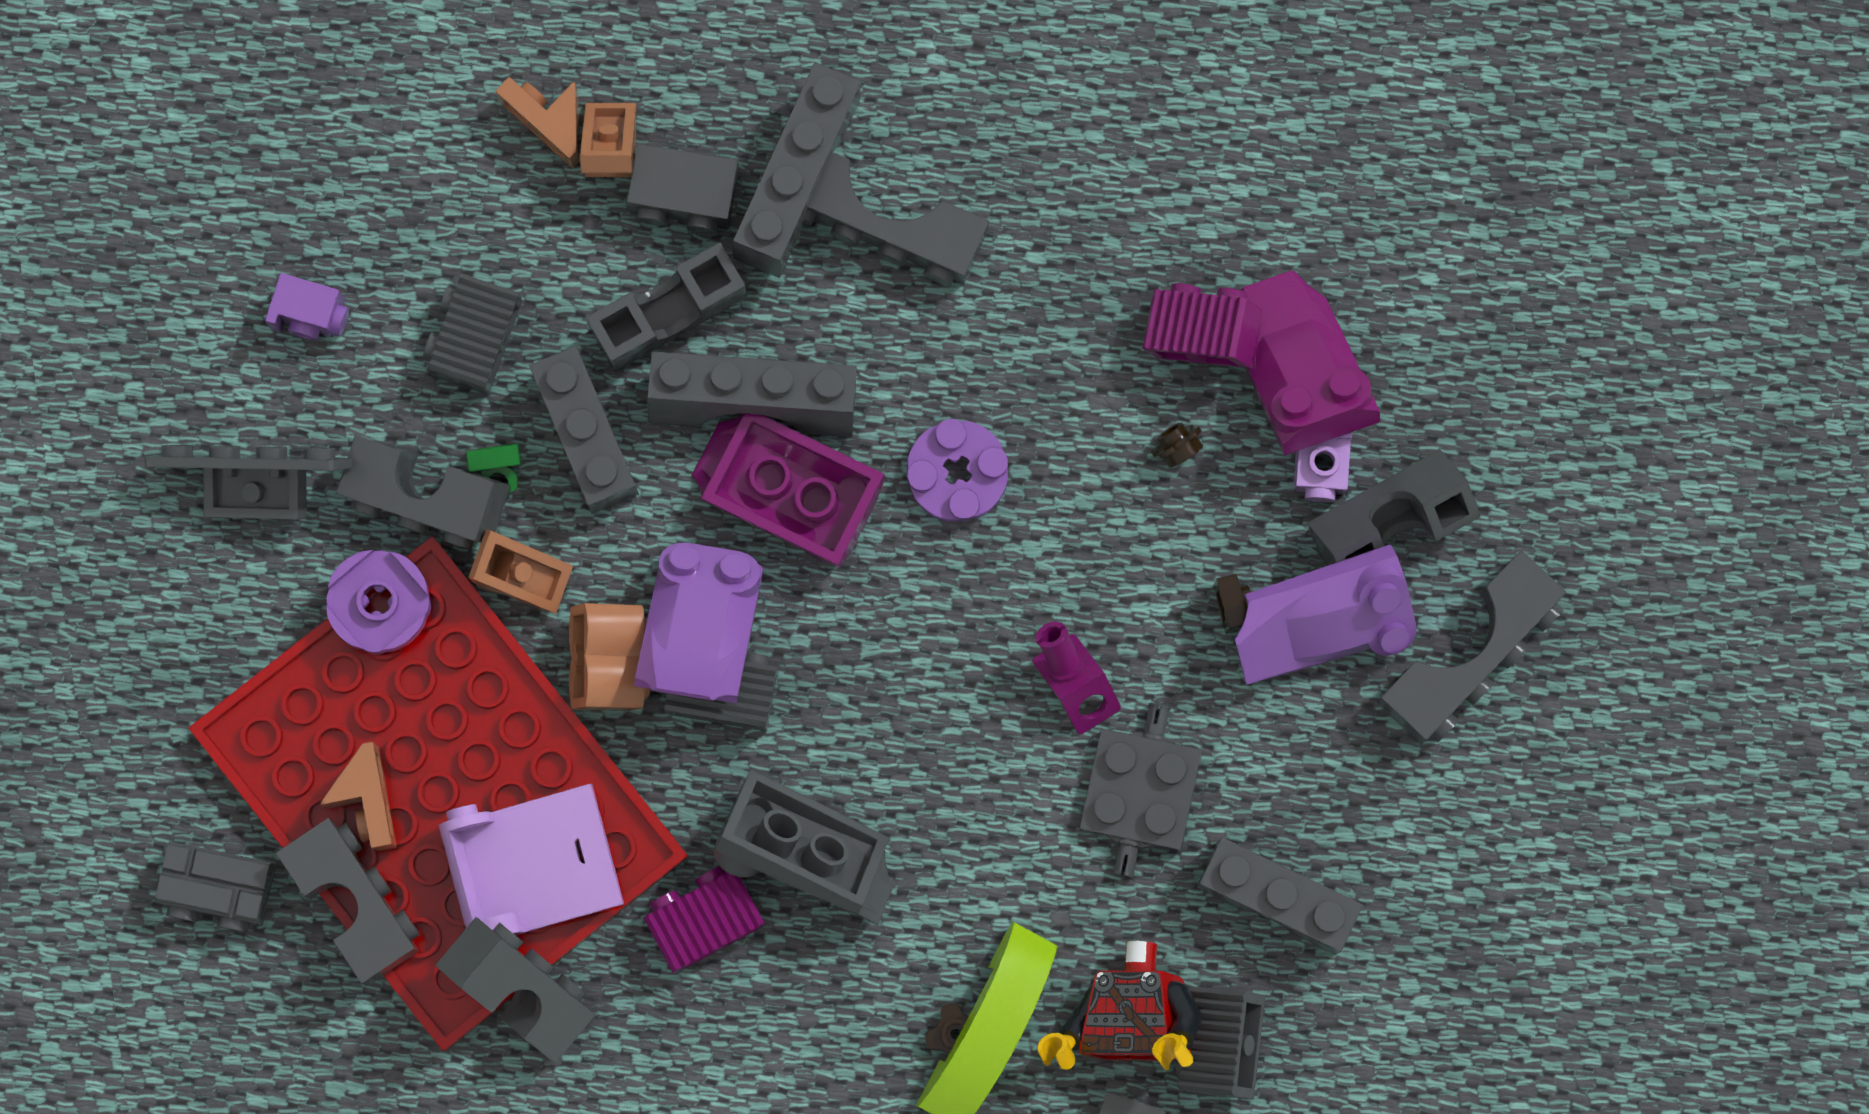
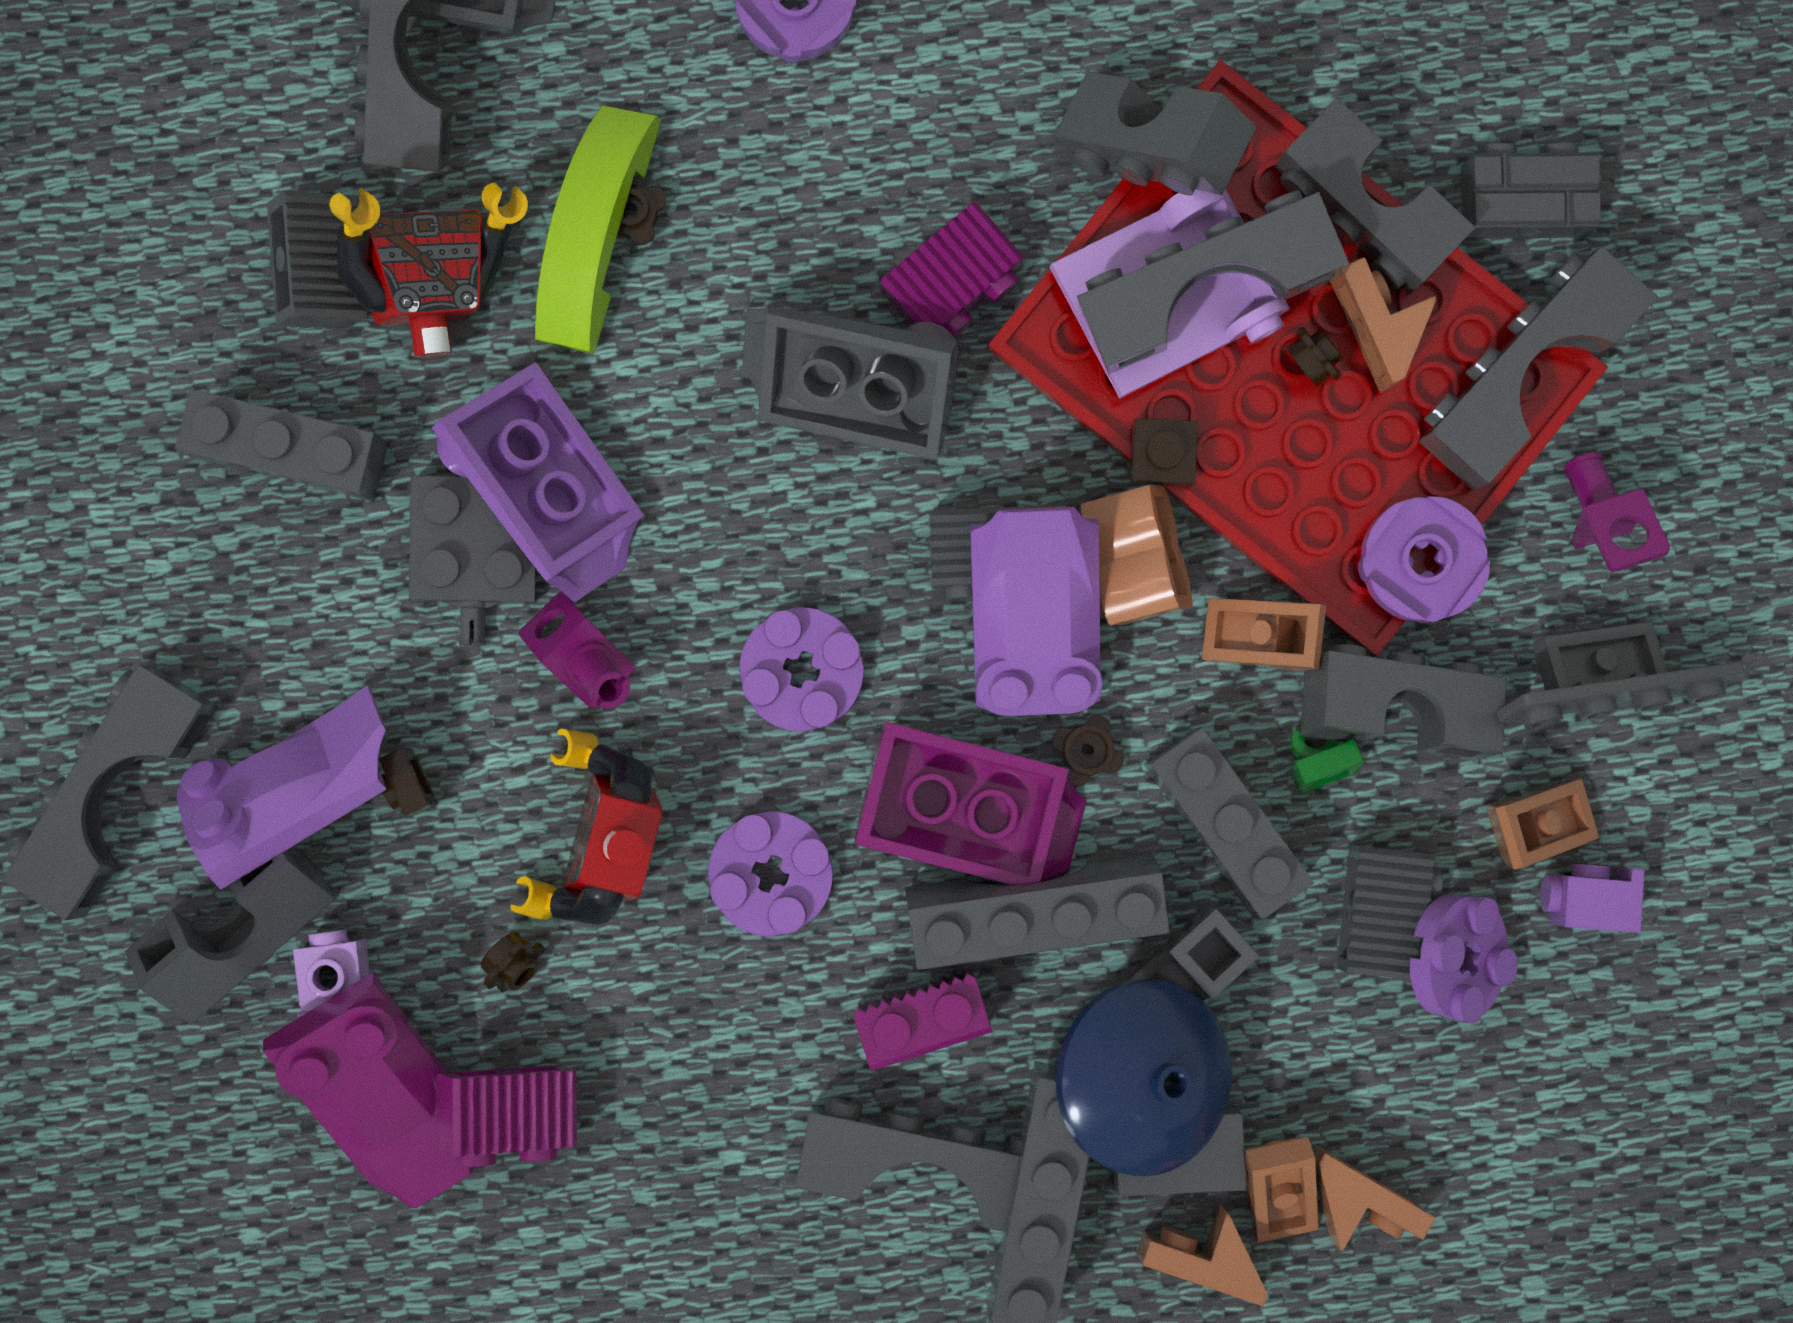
camera: 170 degrees right, 5 degrees up
none -> medium lavender slope [432,362,645,603]
none -> torso [510,729,663,925]
none -> medium lavender plate [739,607,864,732]
none -> magenta brick [853,968,992,1071]
none -> dark brown plate [1052,715,1123,786]
none -> dark blue dish [1056,979,1232,1176]
none -> dark grey arch [1077,191,1349,375]
none -> dark brown plate [1130,418,1198,487]
none -> nougat slope [1137,1203,1268,1307]
none -> dark brown plate [1286,327,1344,387]
none -> medium lavender plate [1409,894,1518,1024]
none -> dark grey arch [1418,246,1658,491]
none -> nougat slope [1486,778,1599,870]
none -> magenta bracket [1563,452,1670,572]

